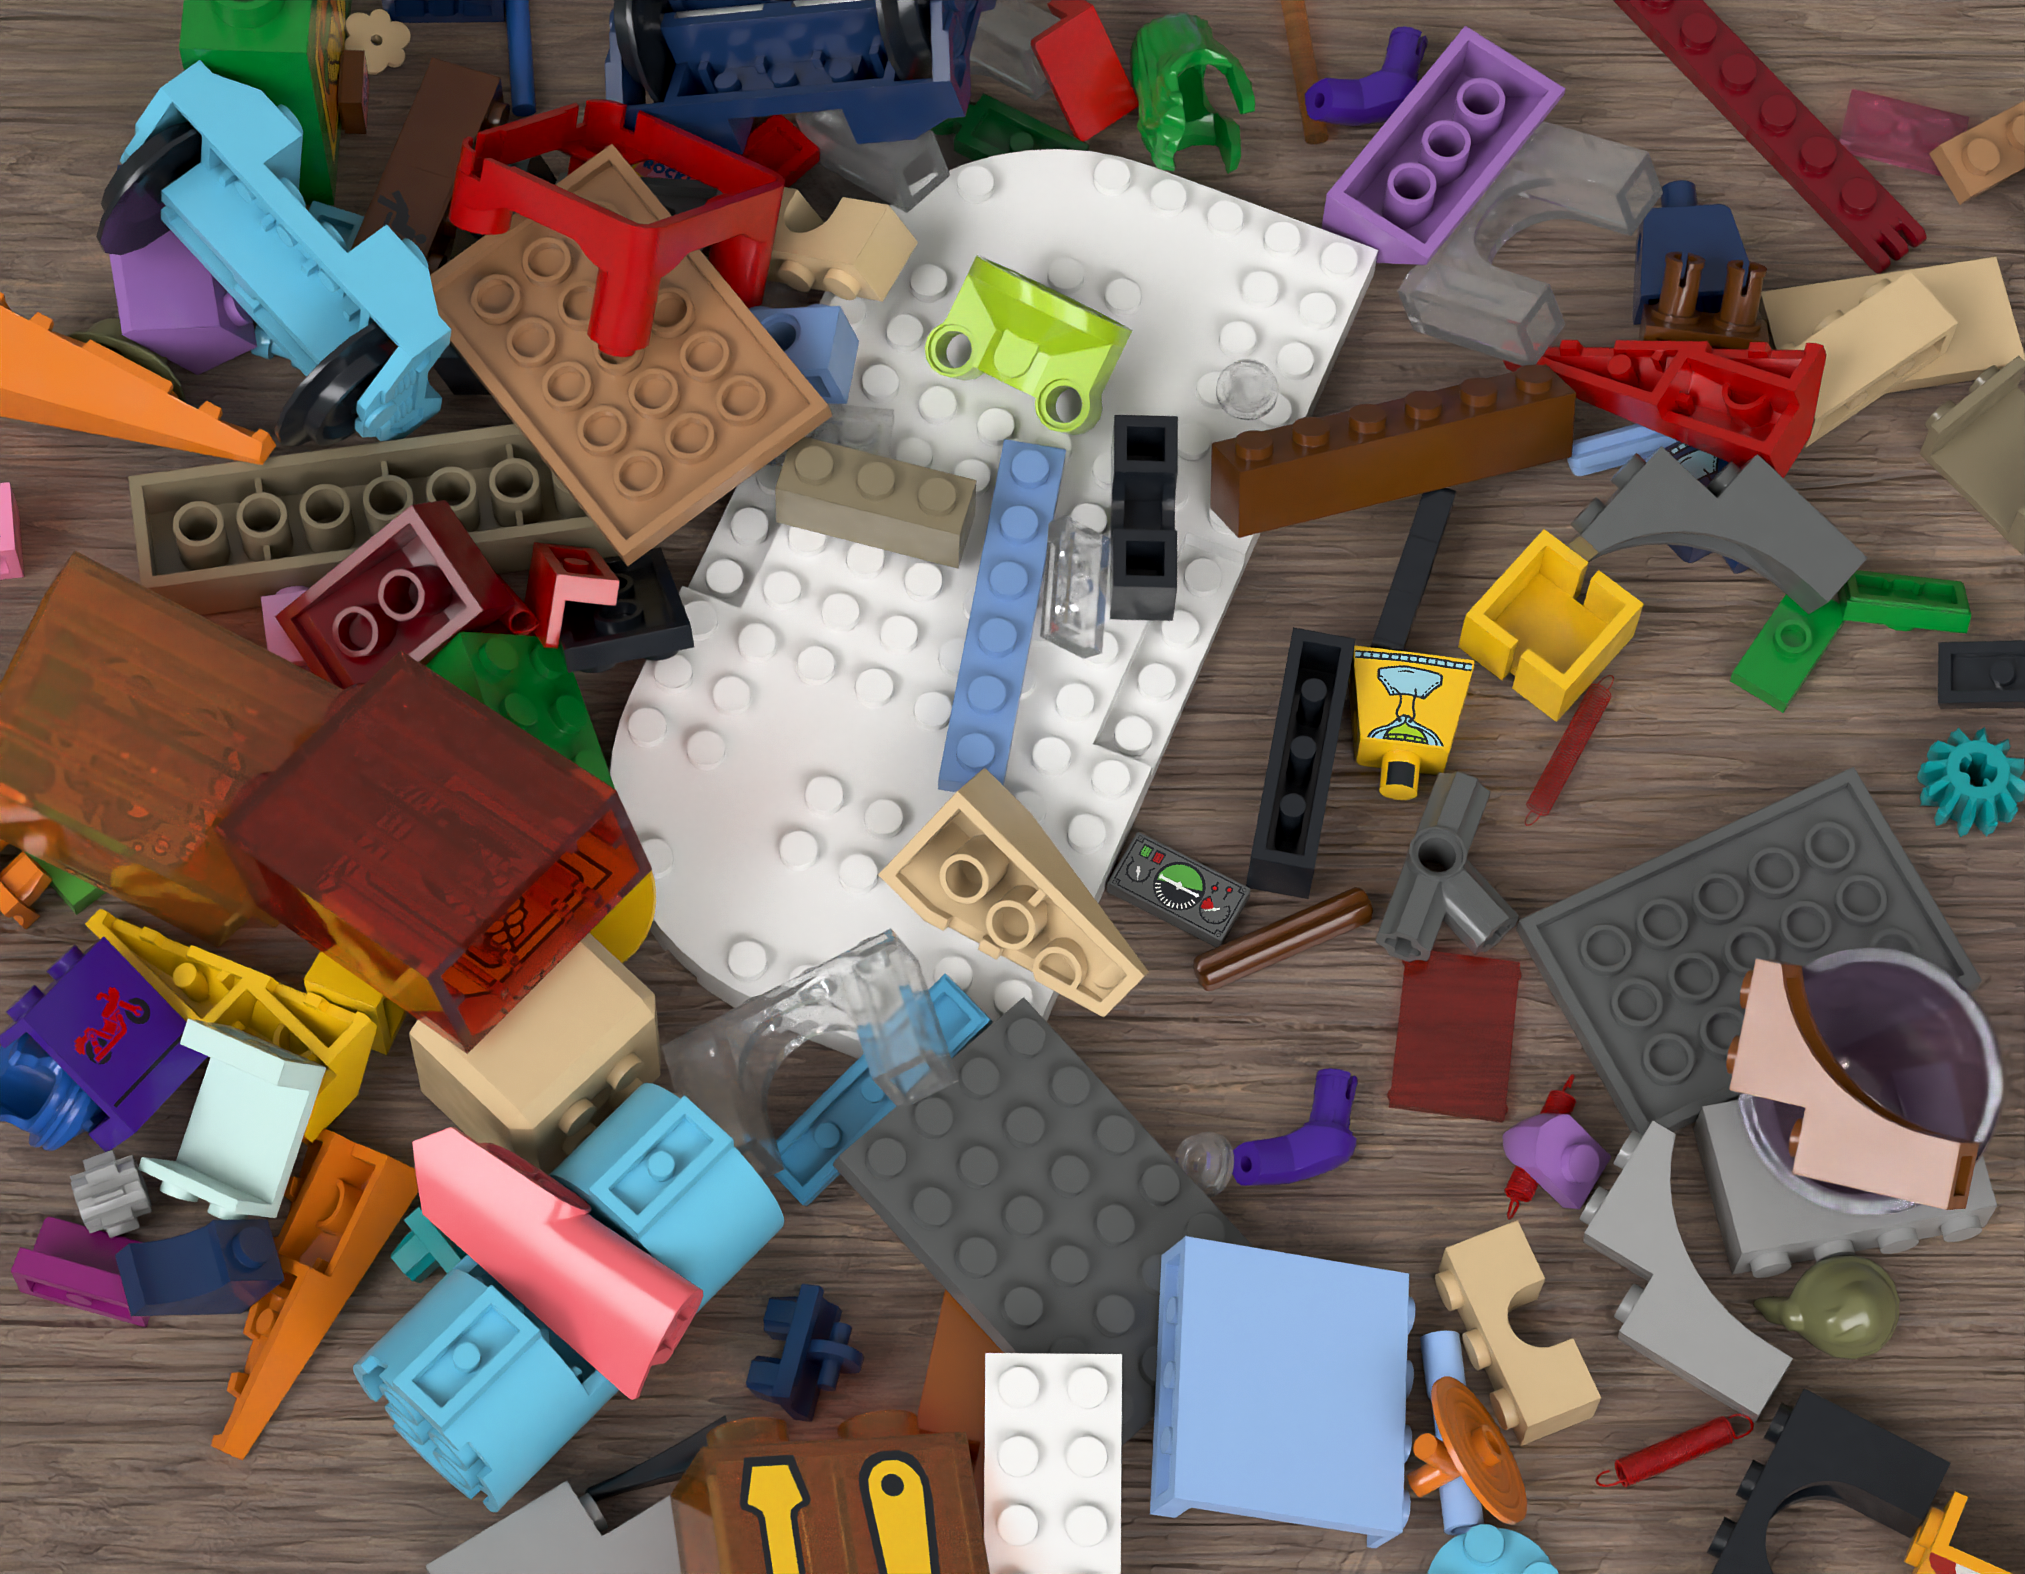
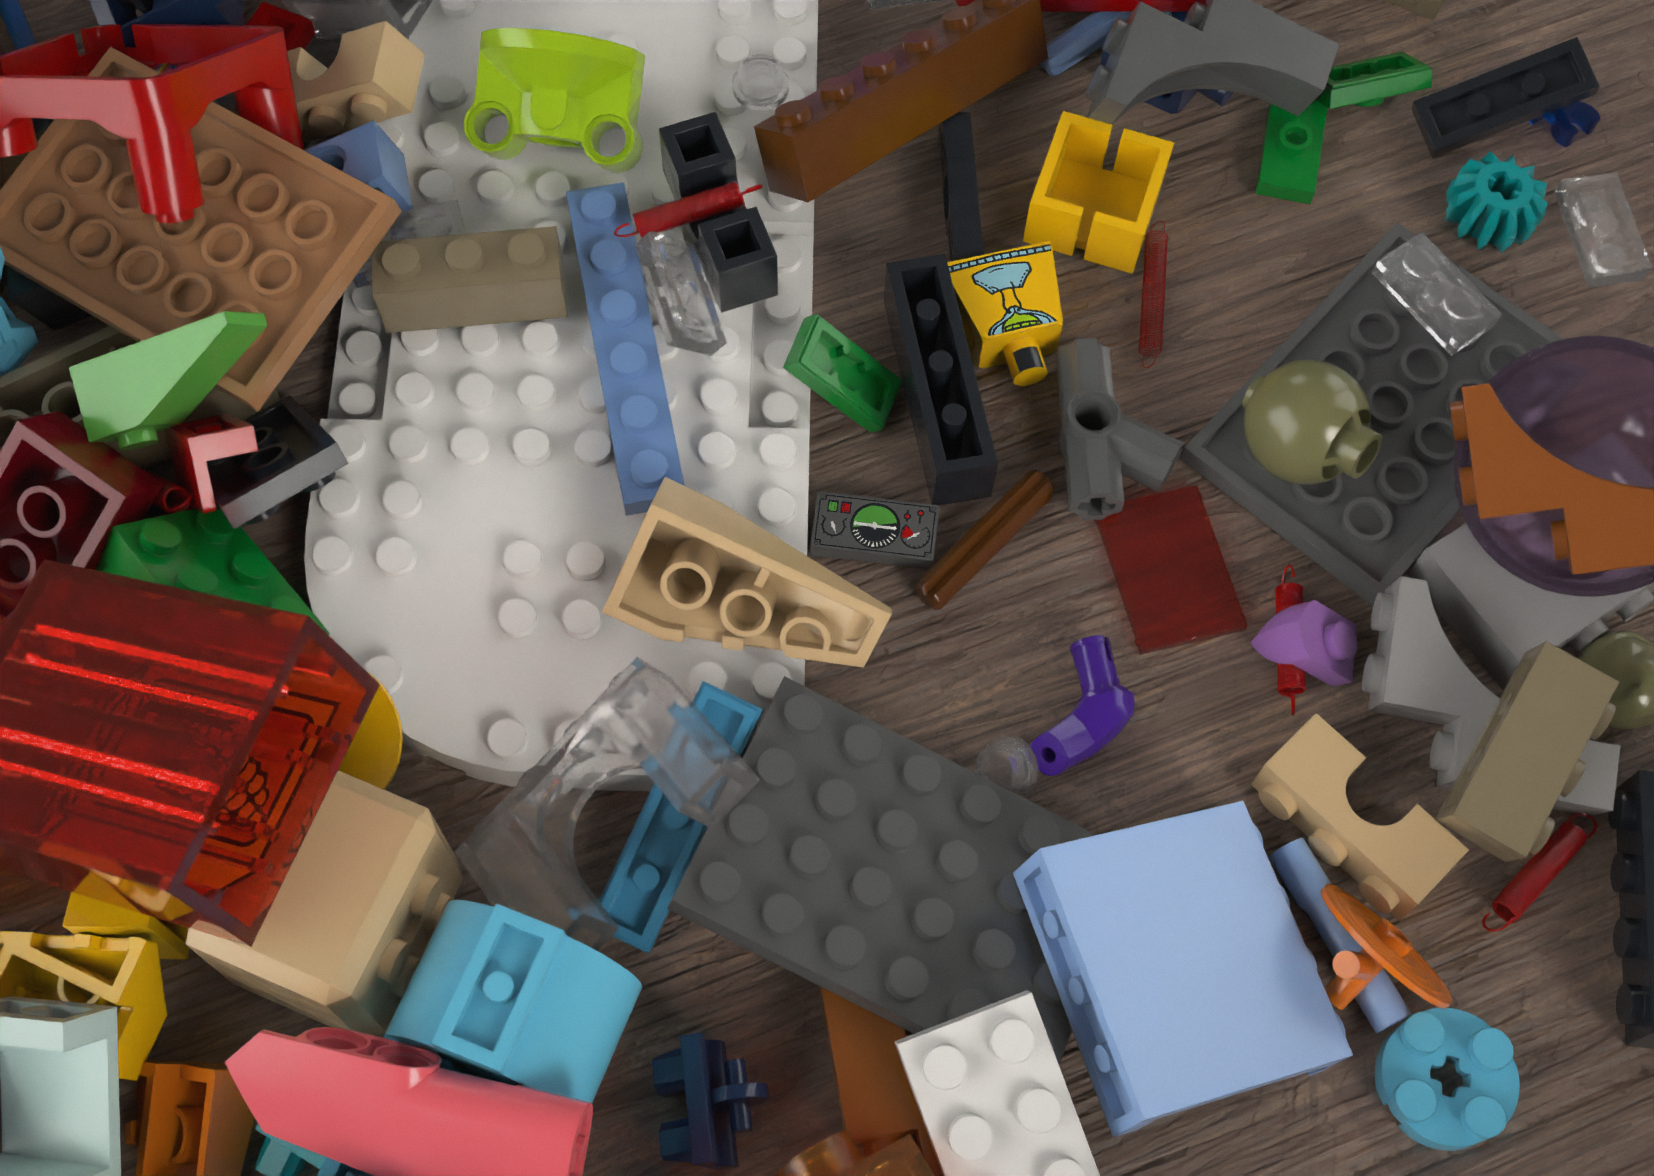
camera: 20 degrees left, 0 degrees up
none -> bright green slope [69,311,267,450]
none -> red piece [614,181,764,238]
none -> green plate [783,314,903,433]
none -> olive brick [1242,360,1383,485]
none -> clear plate [1372,232,1502,356]
none -> dark tan brick [1435,641,1619,862]

